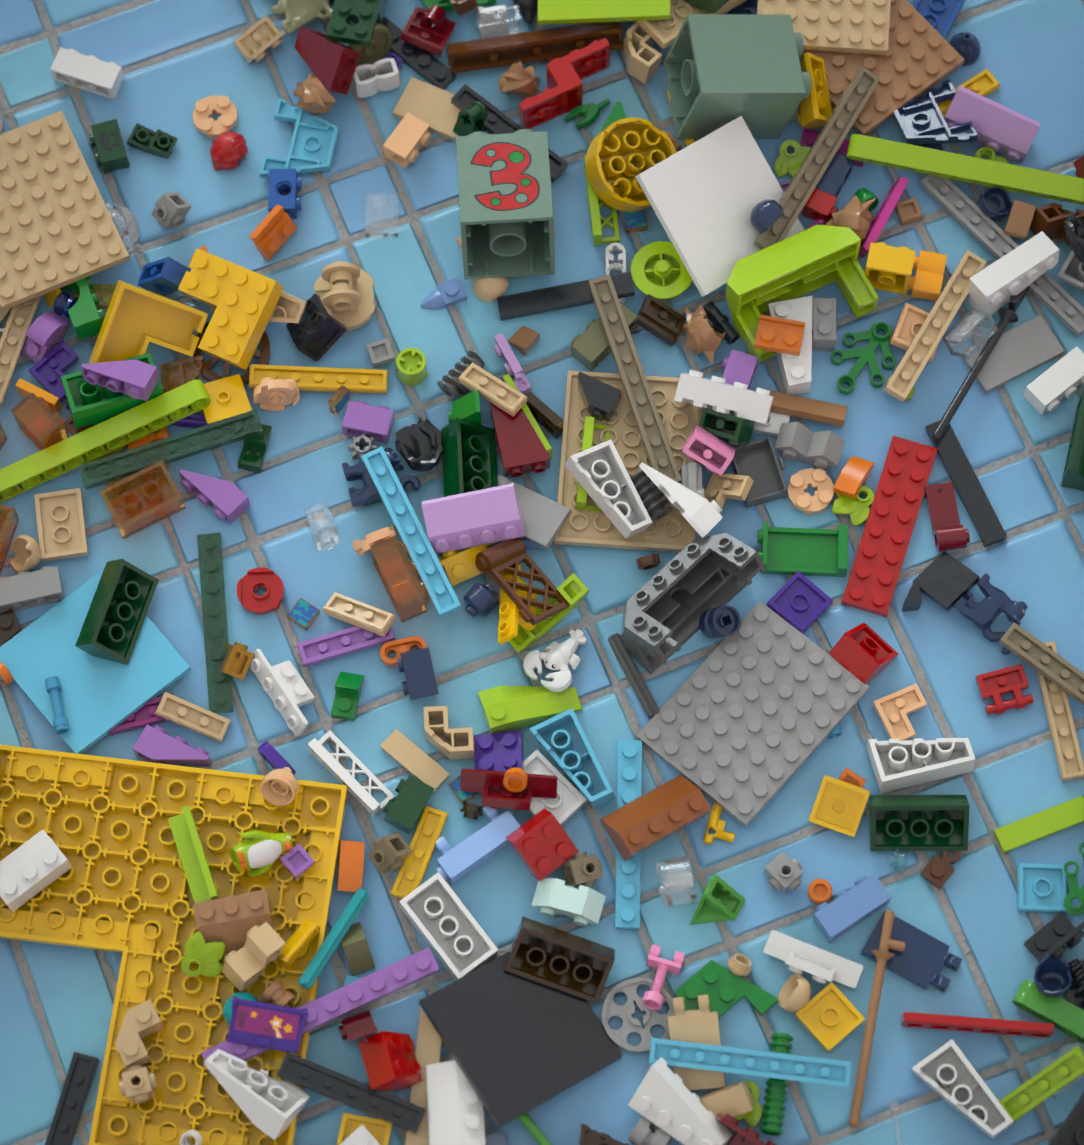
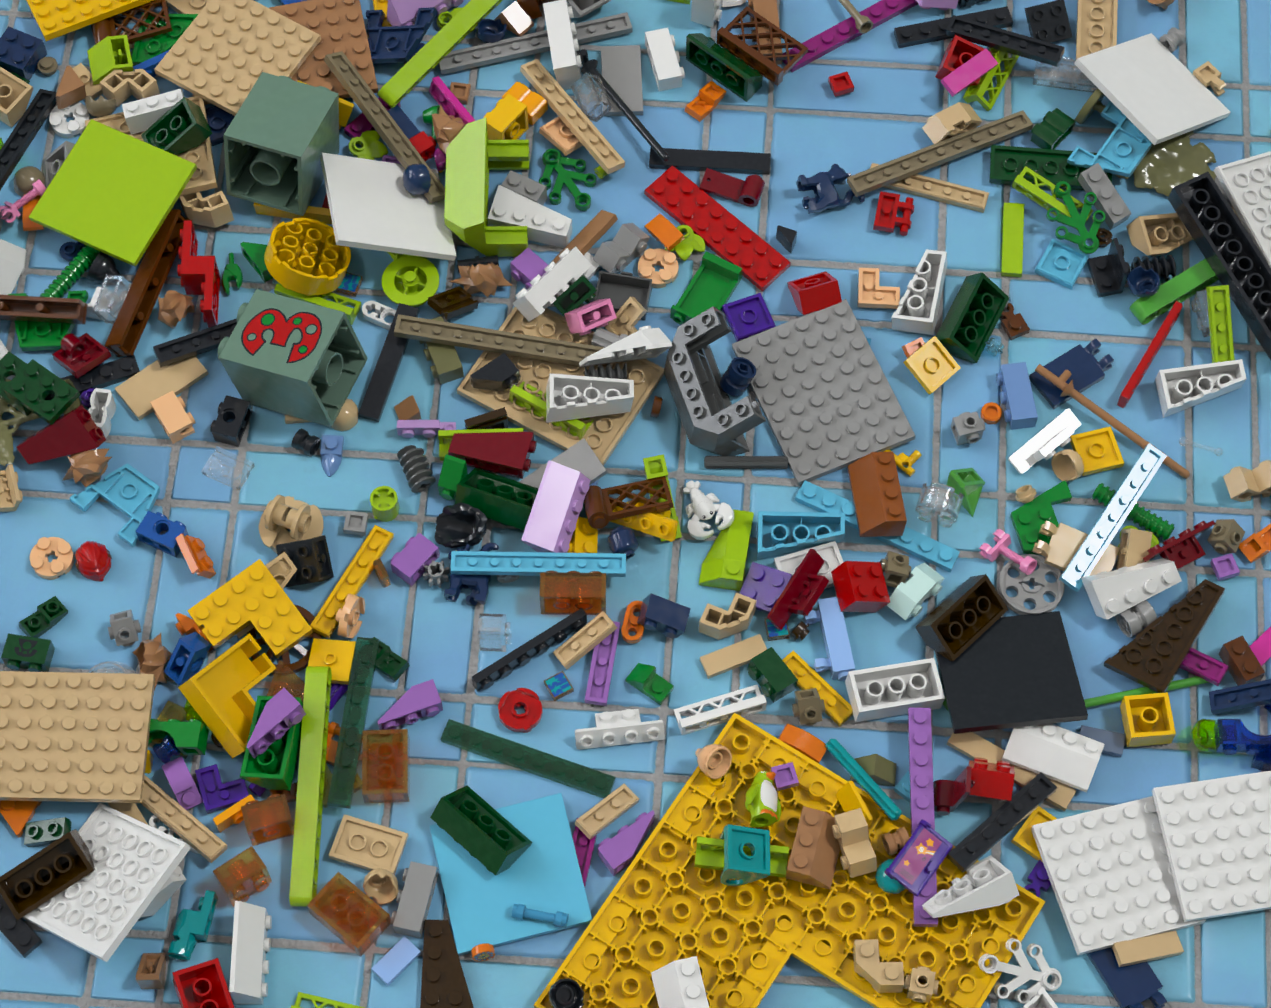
camera: 65 degrees left, 5 degrees down
lime plate [181,931,225,977] -> none
pearl gold bracket [220,641,254,681] -> none
dark purple beam [257,741,296,775] -> none
light nougat plate [351,525,398,556] -> none
dark green piece [453,101,488,136] -> none
tan tile [458,362,528,417] -> none
orange tile [503,767,528,792] -> none
orange plate [754,315,806,356] -> none
black tile [912,551,980,611] -> none
none -> medium nougat hair [132,633,172,691]
none -> black brick [210,395,253,447]
none -> black wheel [291,428,321,457]
none -> black plate [472,608,587,692]
none -> orange slope [685,81,727,122]
none -> teal hose [720,824,770,886]

